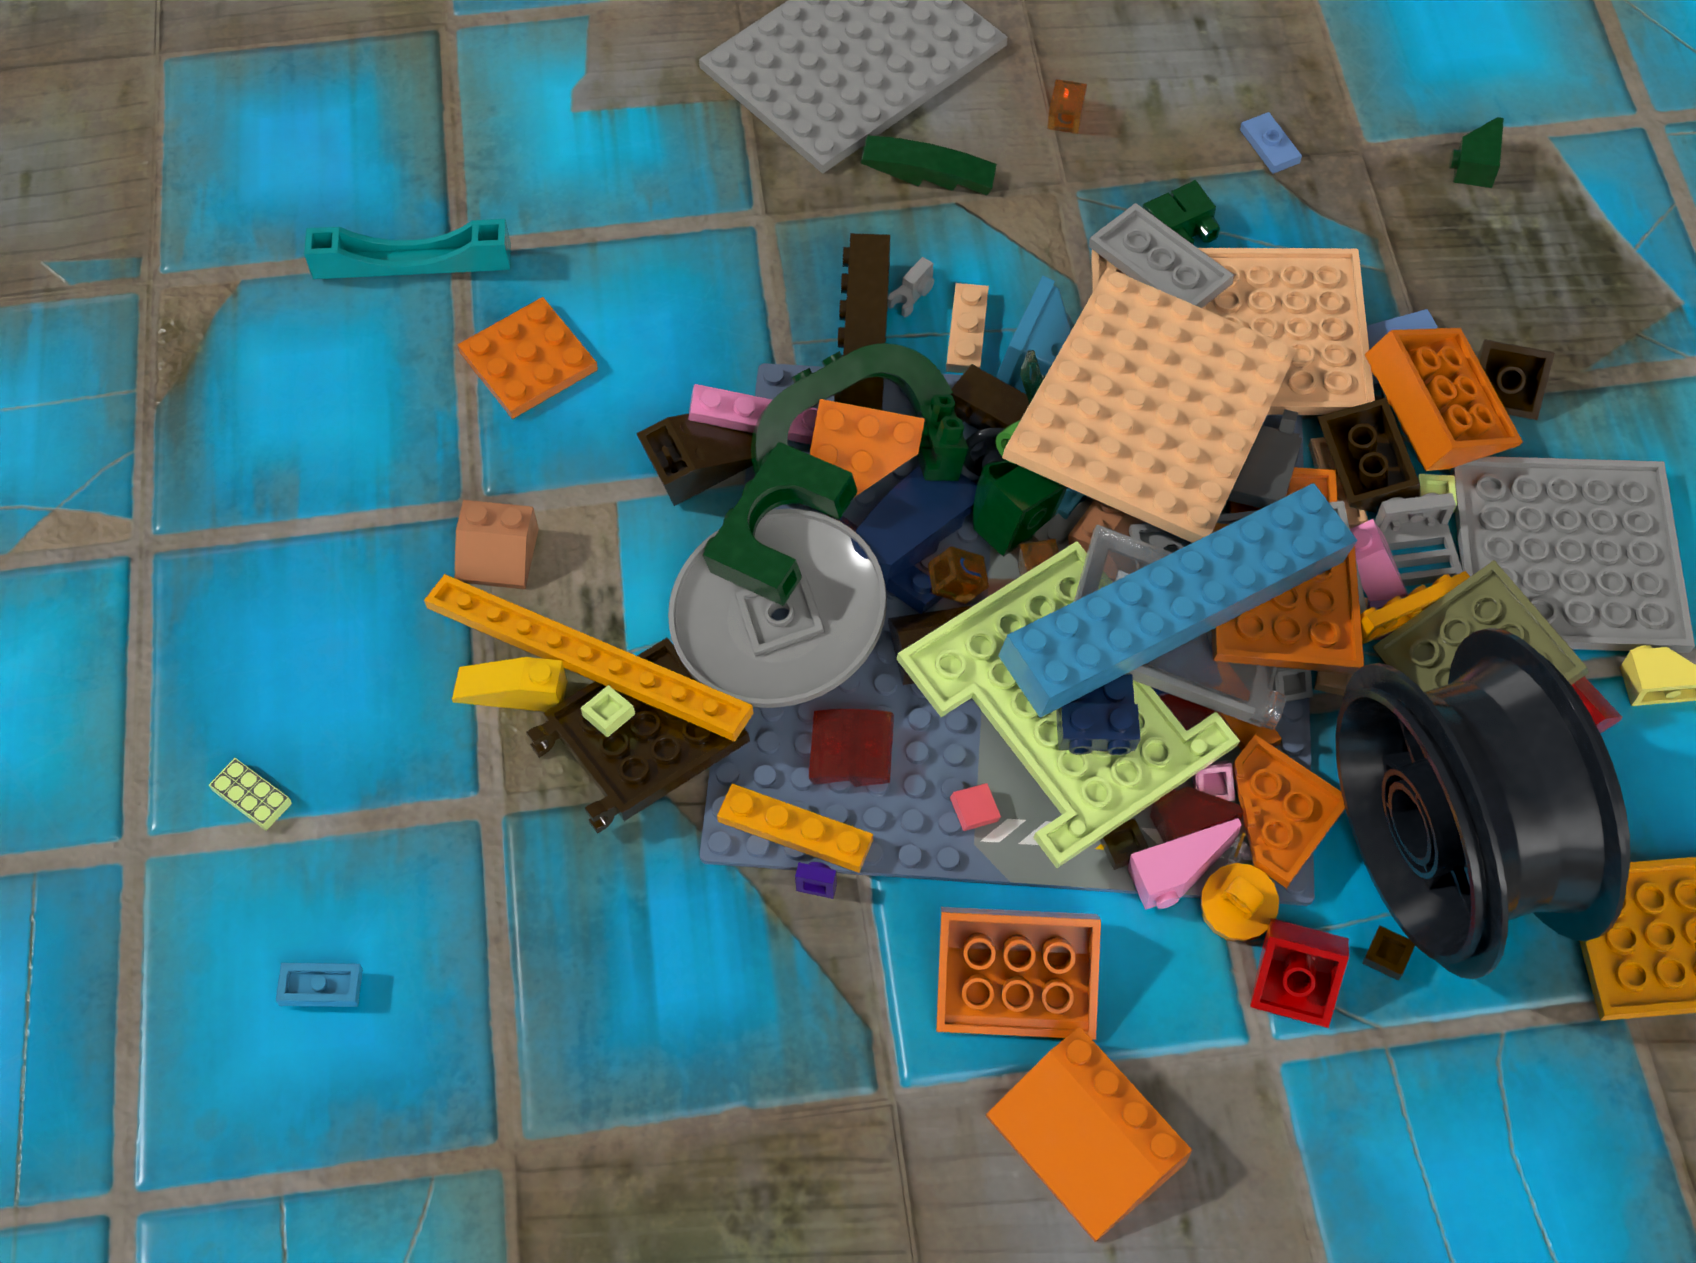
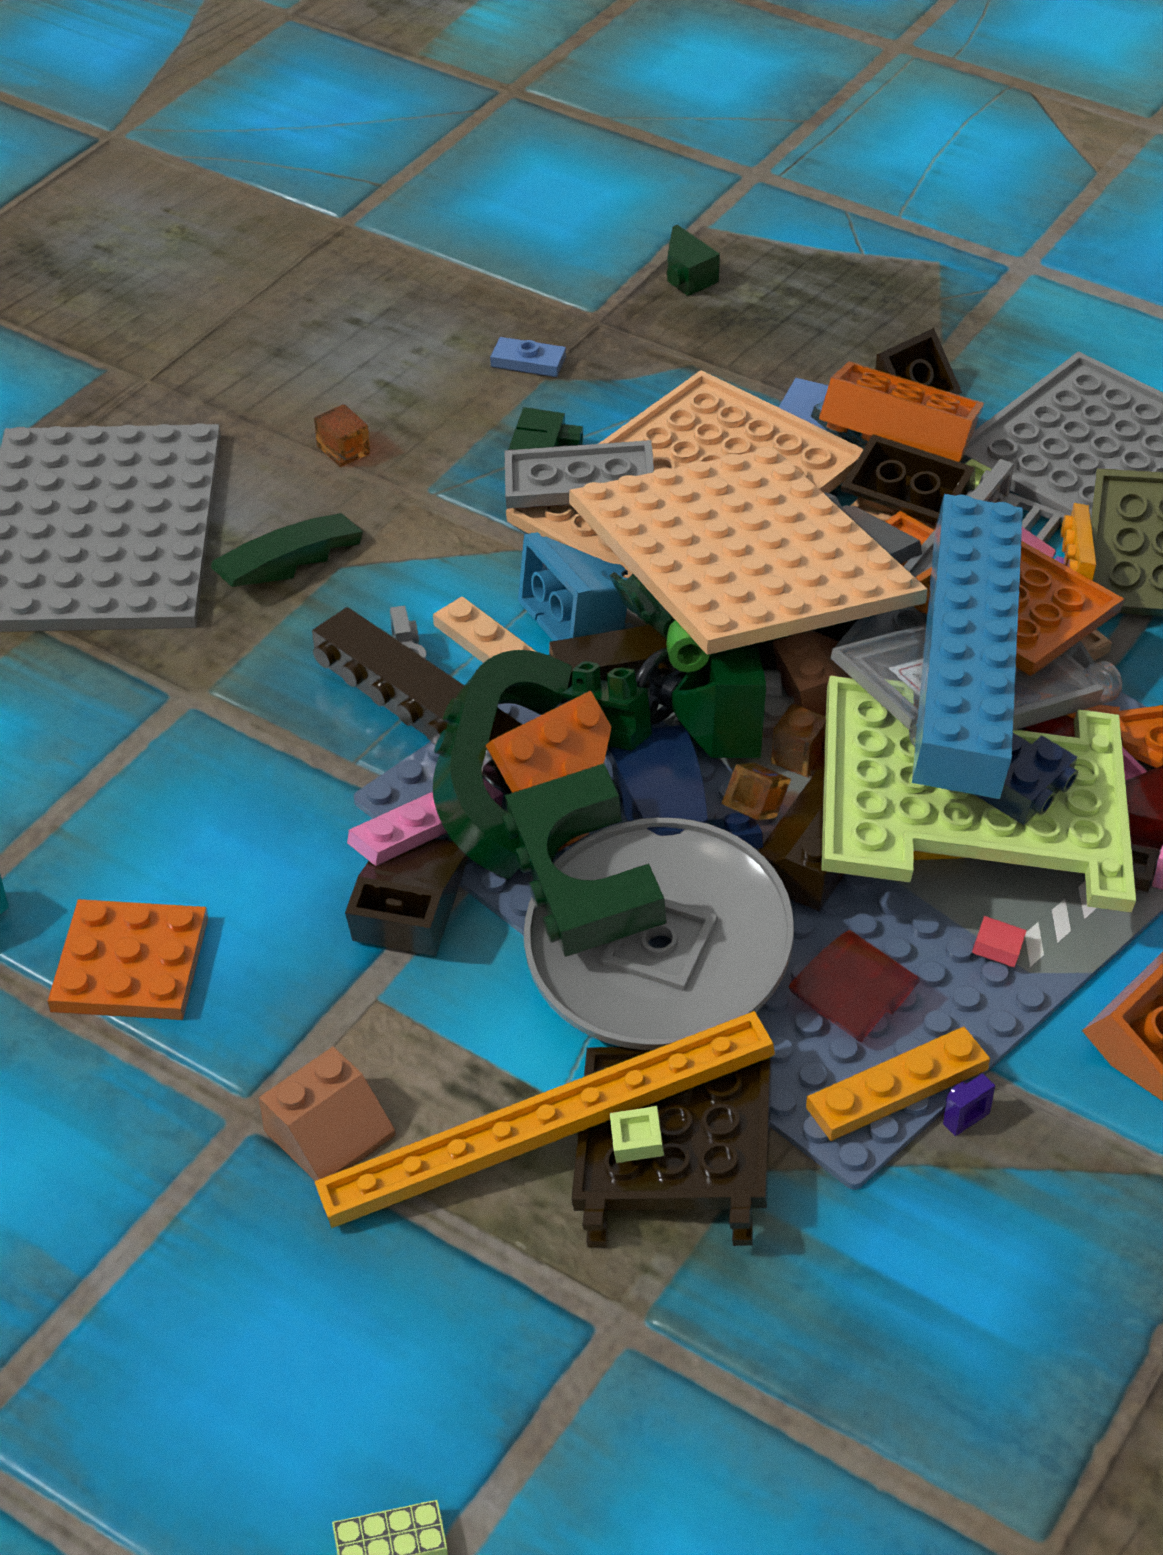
camera: 50 degrees left, 15 degrees down
yellow slope [452,657,568,712] -> none

